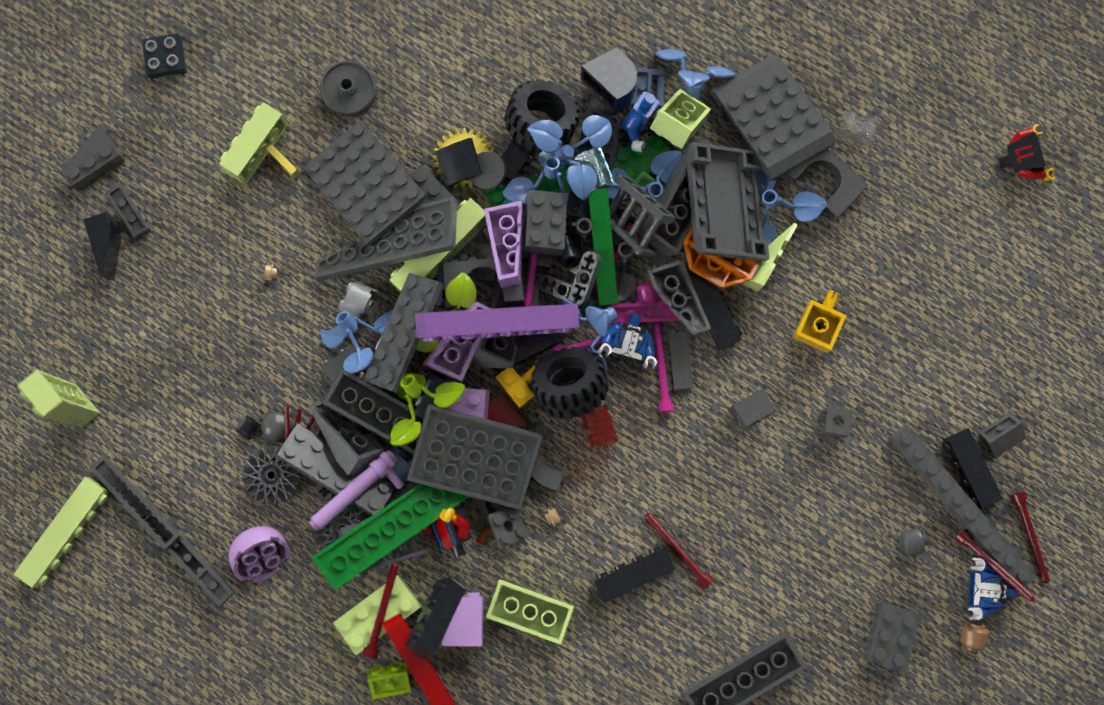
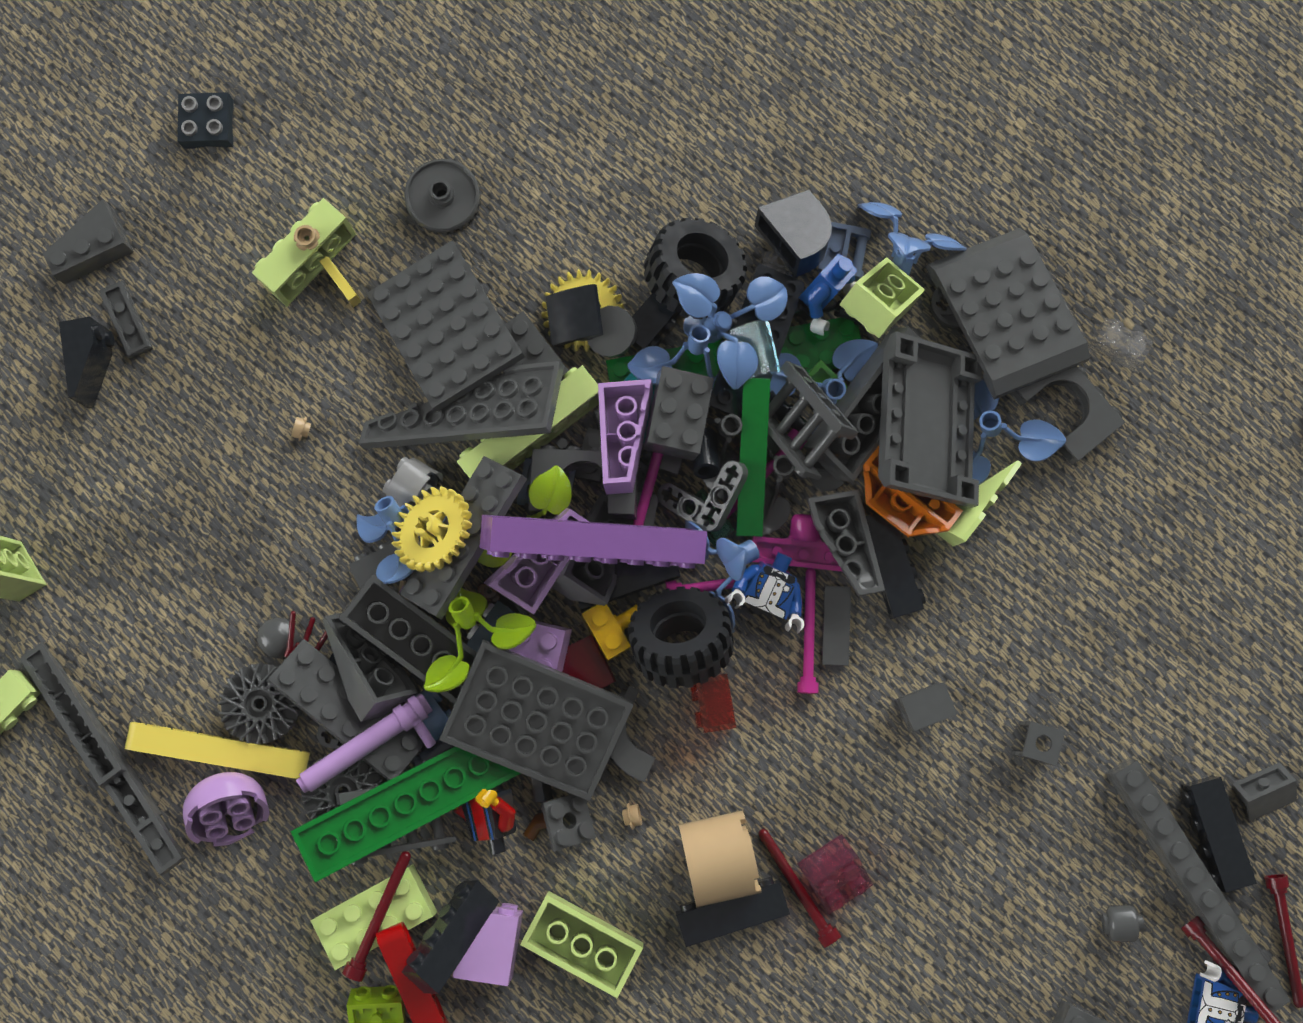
camera: 10 degrees right, 0 degrees up
black bush [236,415,261,440] -> none
yellow brick [792,290,847,353] -> none
none -> light yellow beam [124,722,310,779]
none -> tan plate [294,225,320,250]
none -> light yellow gear [391,486,472,573]
none -> tan brick [679,810,761,907]
none -> clear pink slope [797,834,873,914]

